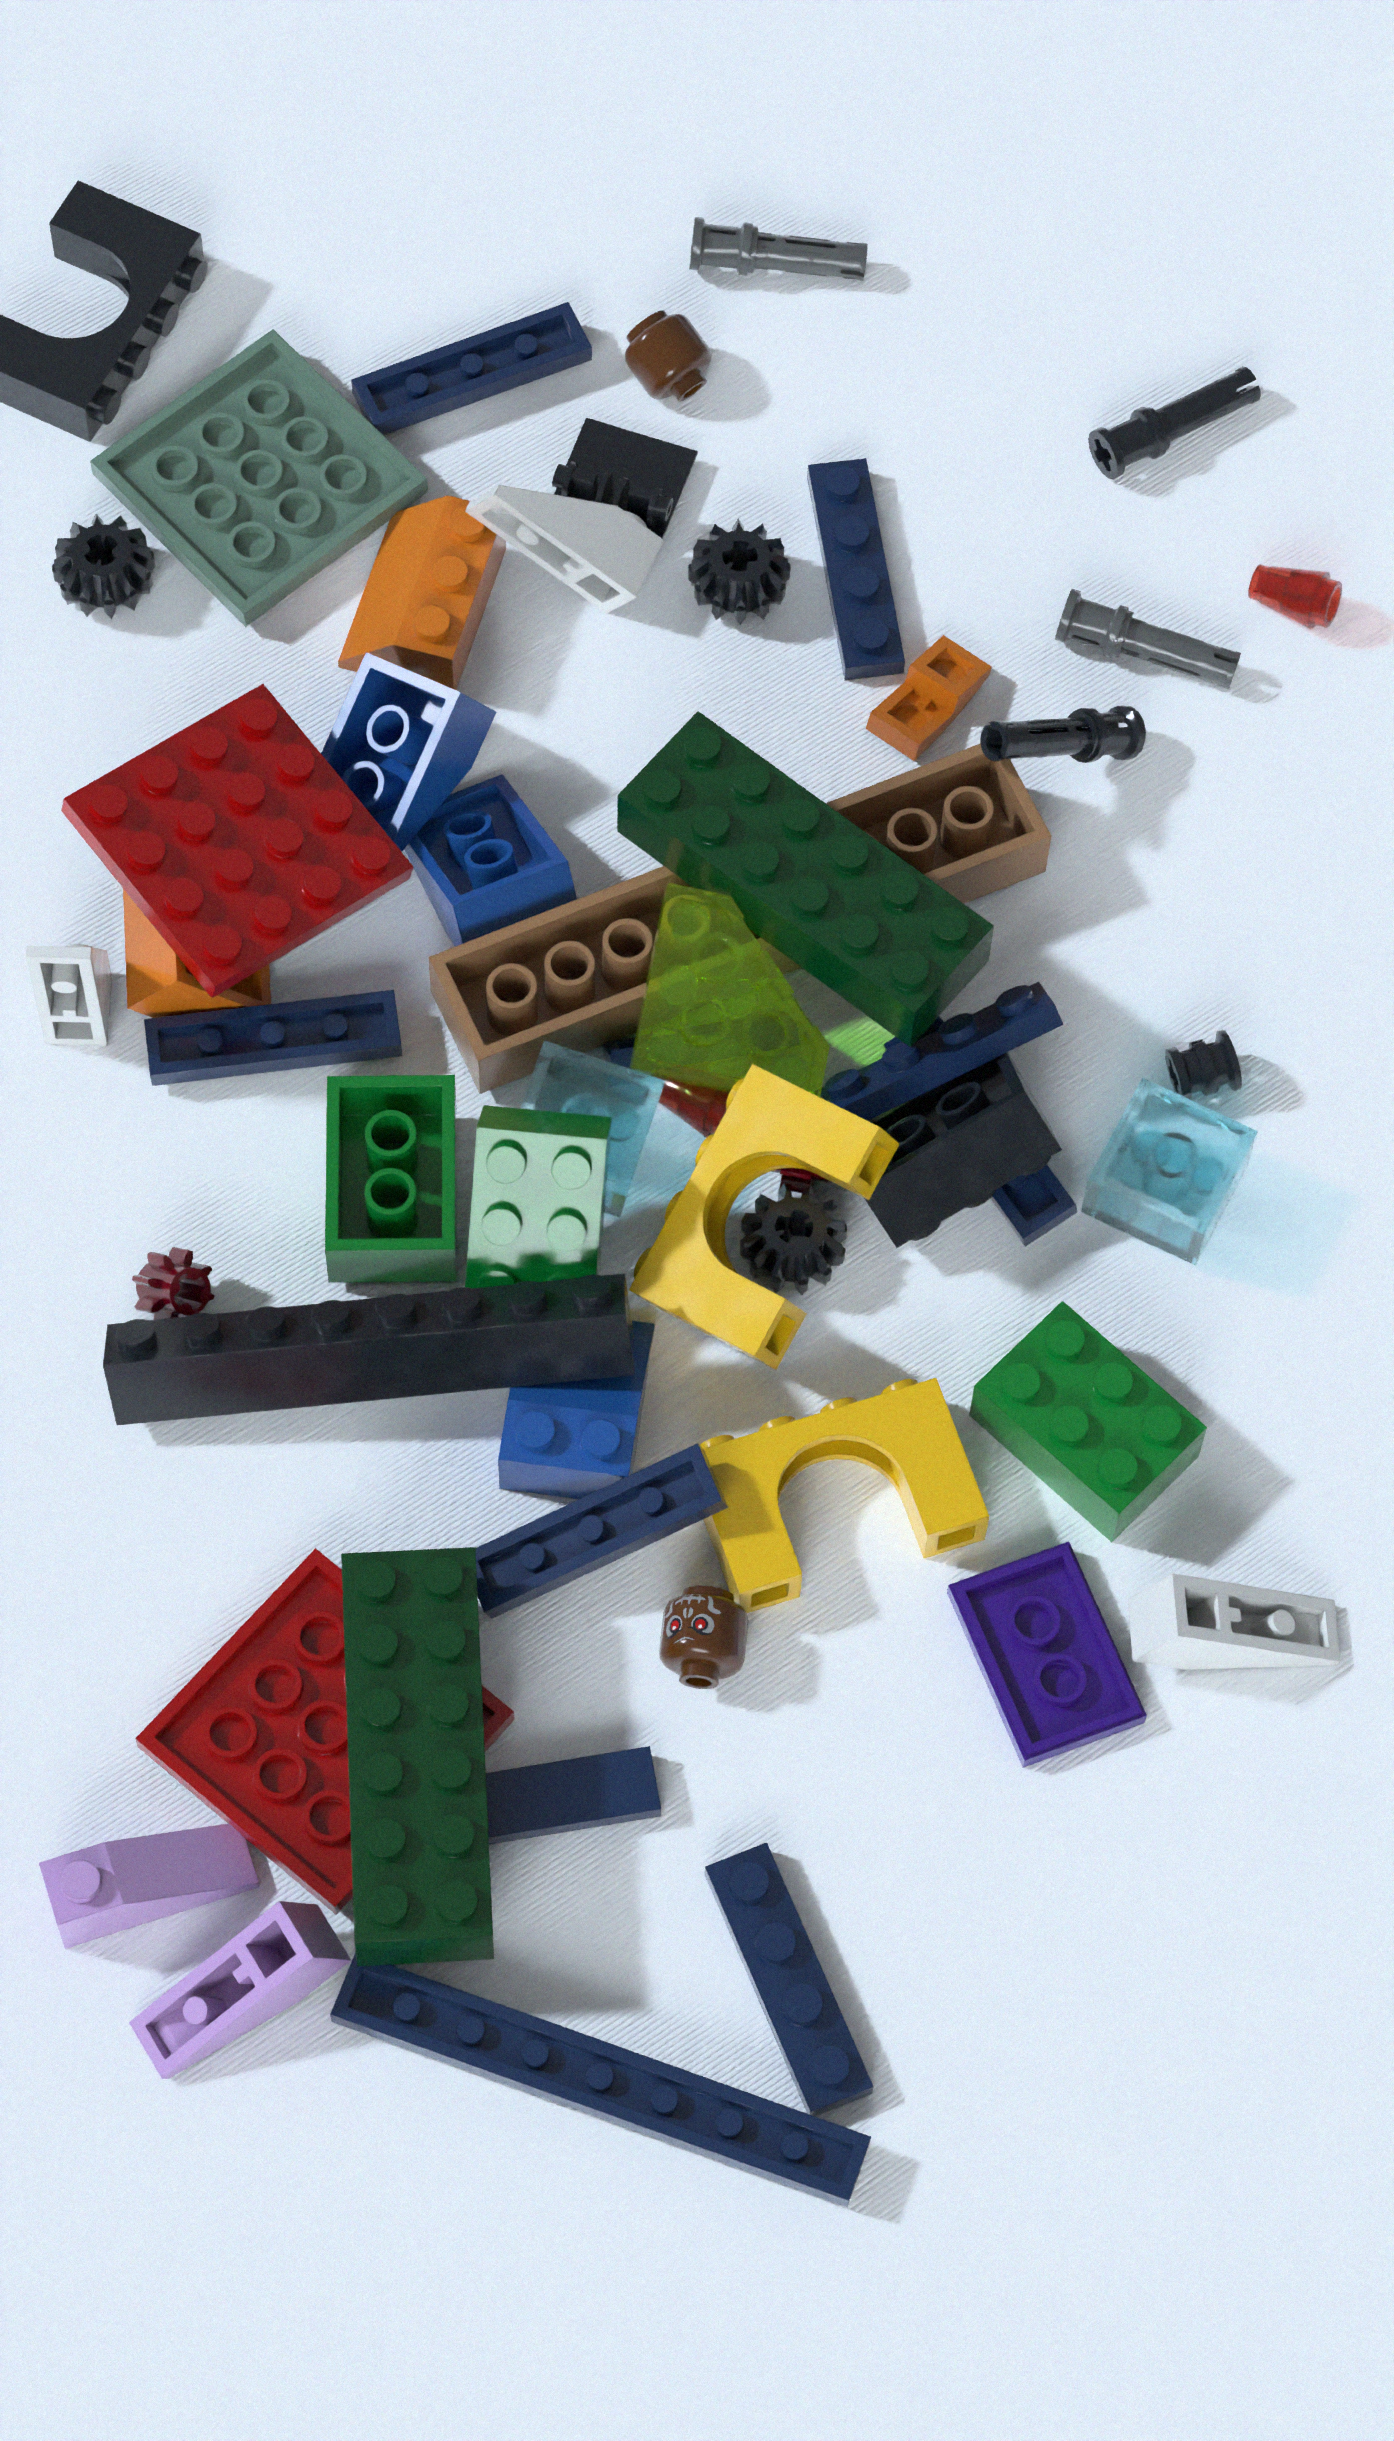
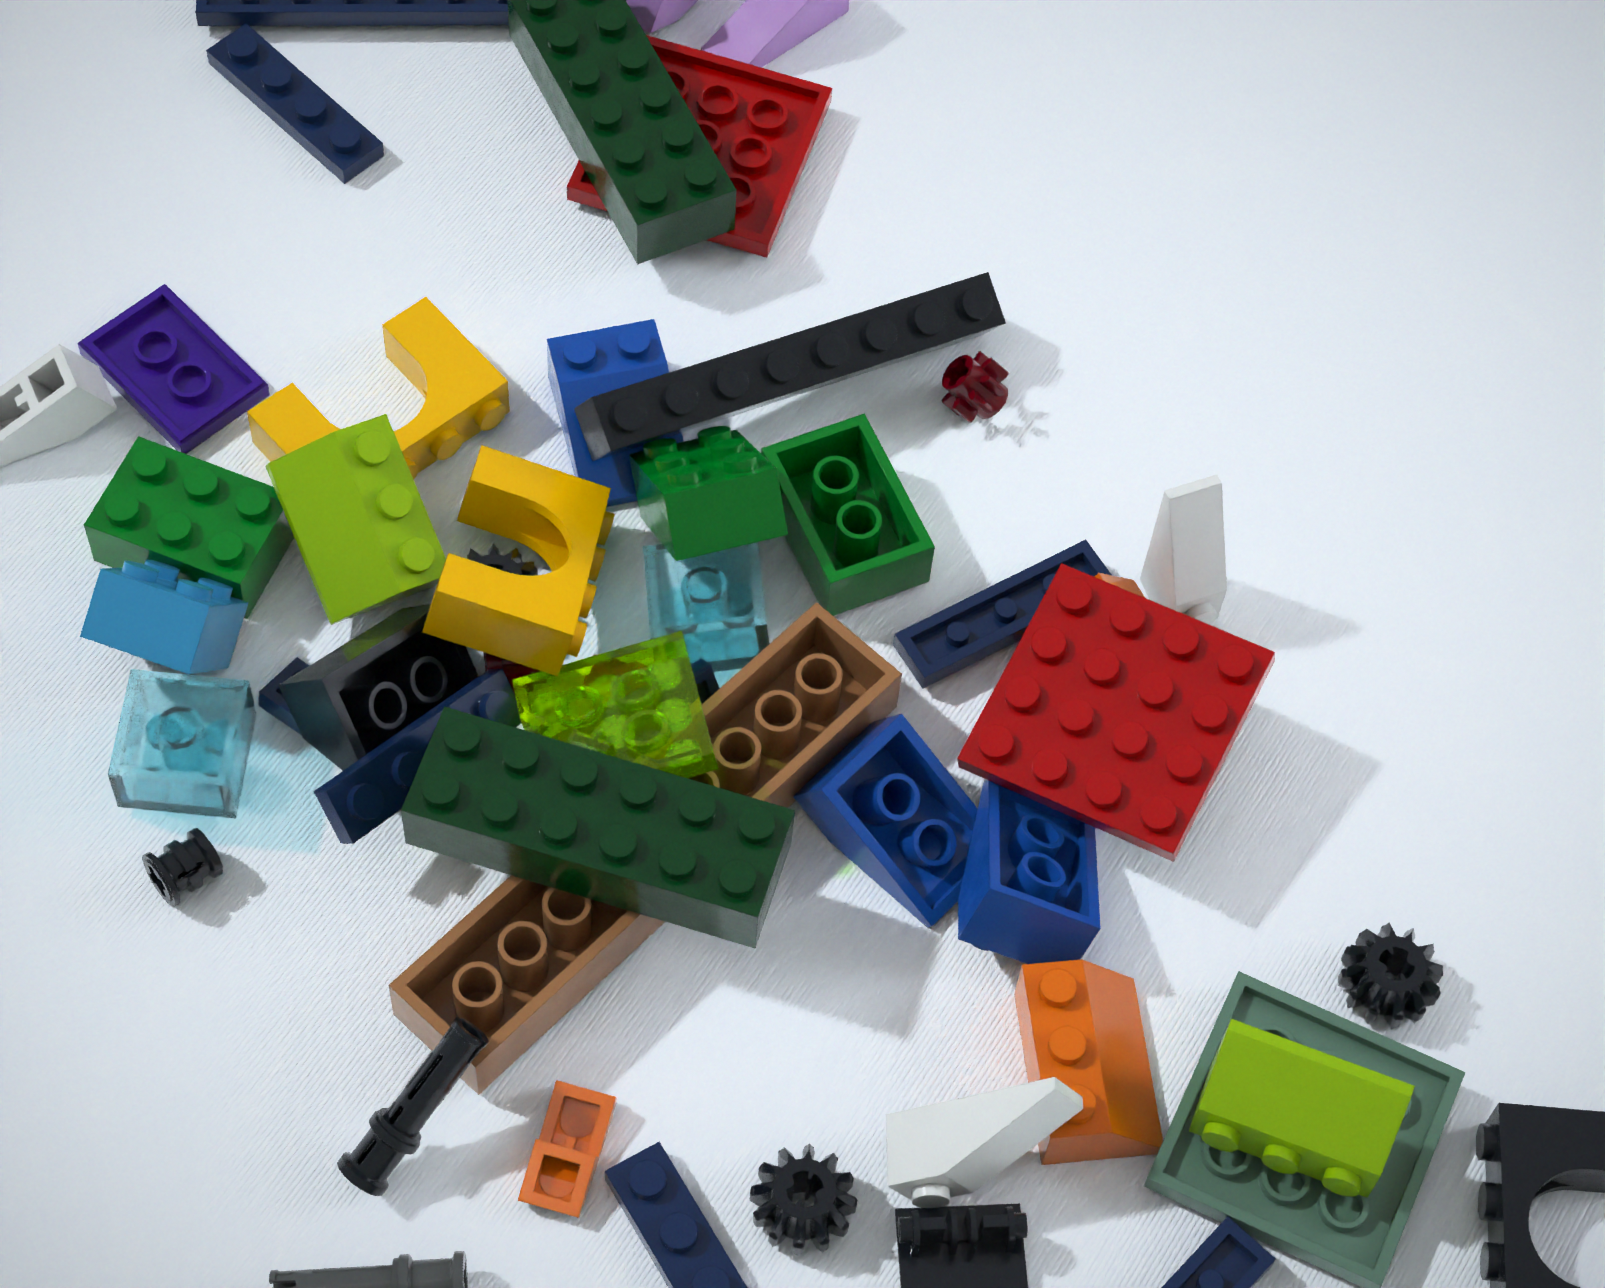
camera: 155 degrees right, 5 degrees down
dark blue plate [476,1443,728,1619] -> none
dark blue tile [486,1746,661,1845] -> none
reddish brown head [659,1585,749,1689] -> none
none -> dark azure brick [80,559,248,674]
none -> lime slope [265,414,446,625]
none -> lime slope [1189,1019,1415,1198]

